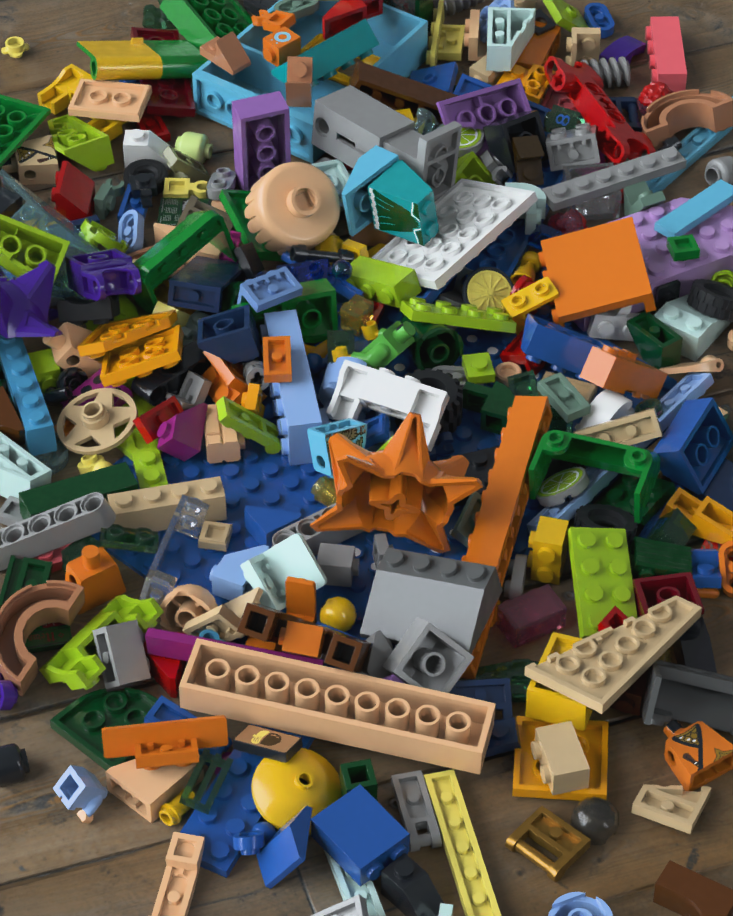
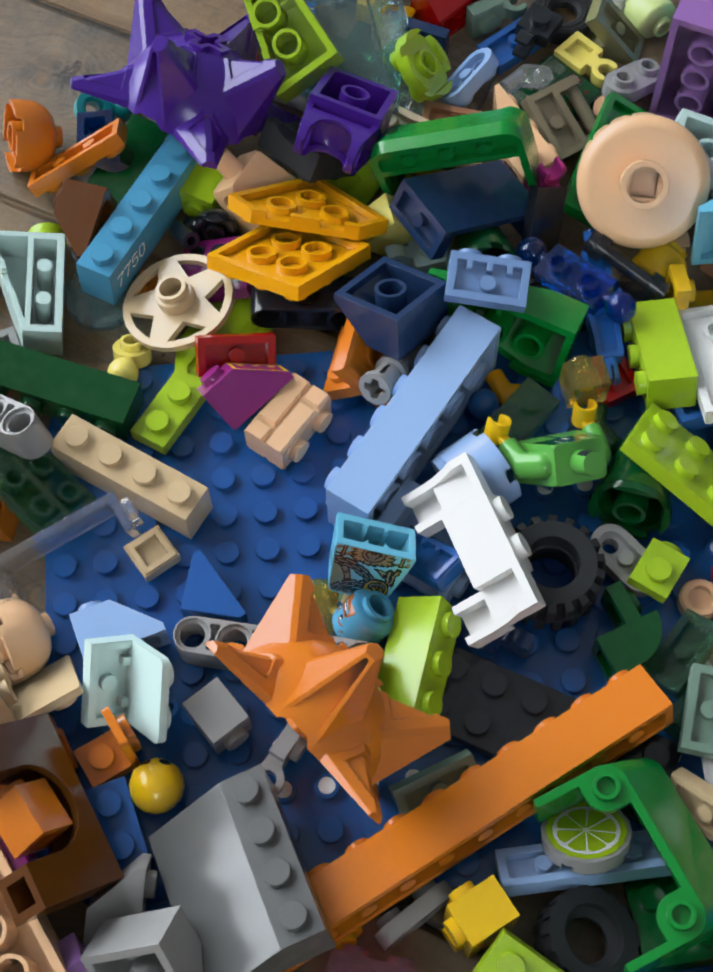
camera: 45 degrees right, 20 degrees up
light grey bracket [165,370,212,411] -> none
lime plate [216,396,281,454] -> none
light orange plate [241,383,265,417] -> none
orange plate [263,336,292,383] -> none
none -> clear arm [499,64,553,95]

